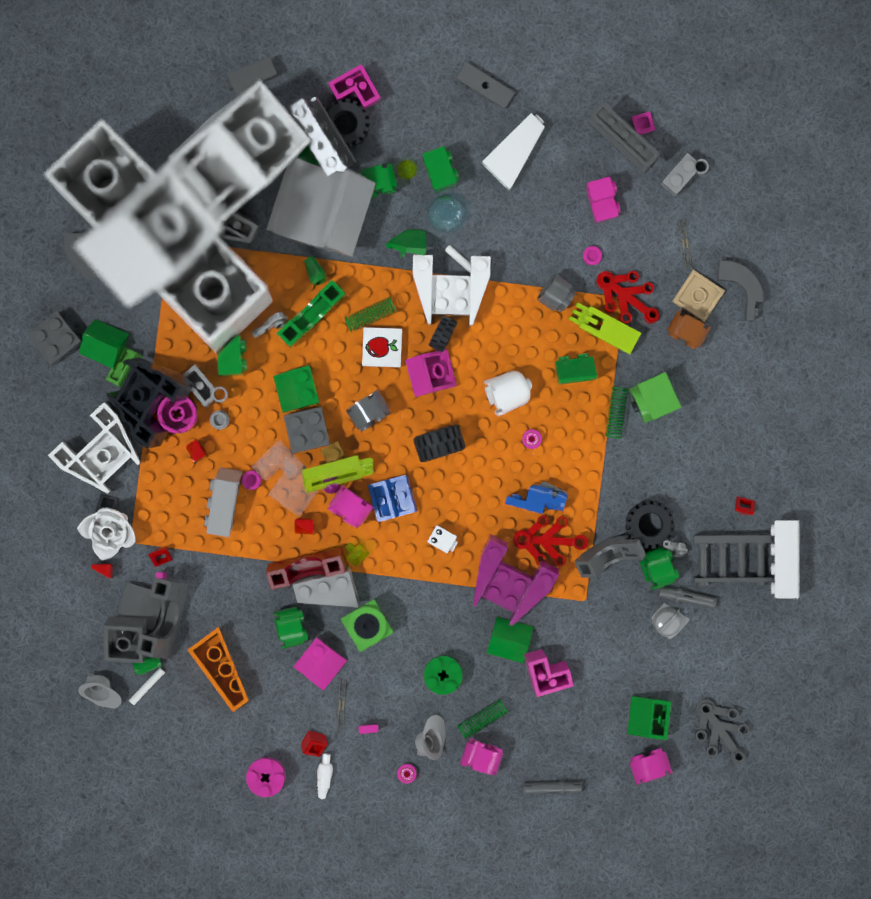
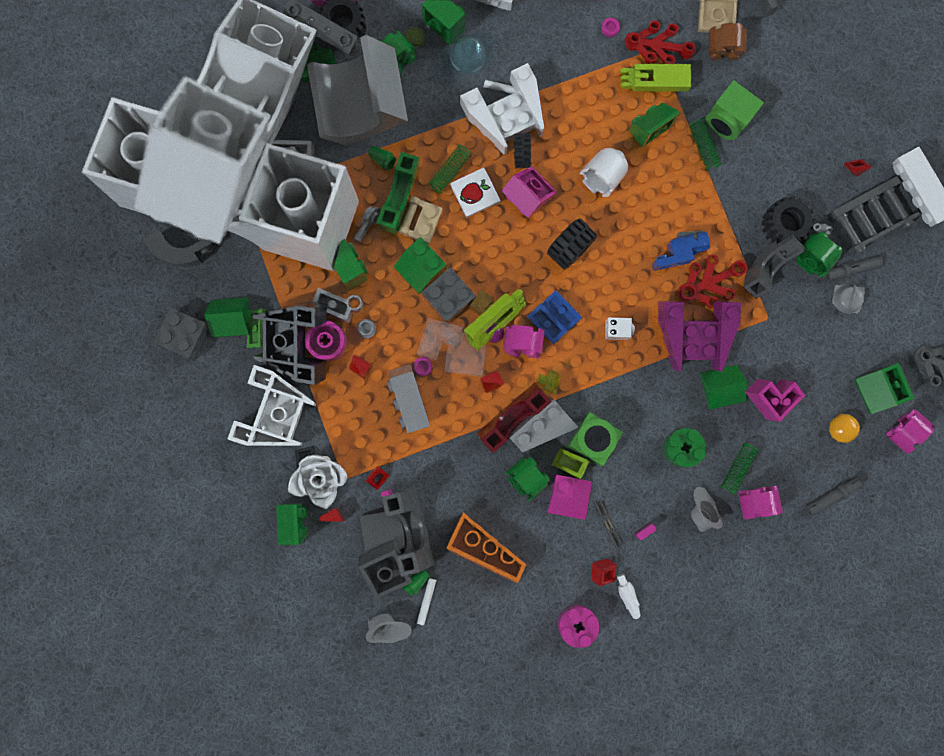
camera: 35 degrees left, 5 degrees down
dark grey brick [346,390,391,432] -> none
green slope [386,229,426,258] -> none
dark pink tile [397,764,416,784] -> none
dark pink tile [522,430,542,449] -> none
dark grey piece [537,273,575,312] -> none
none -> green slope [276,503,308,545]
none -> tan plate [398,196,443,245]
none -> lime slope [551,448,590,479]
none -> light orange hair [829,413,860,443]

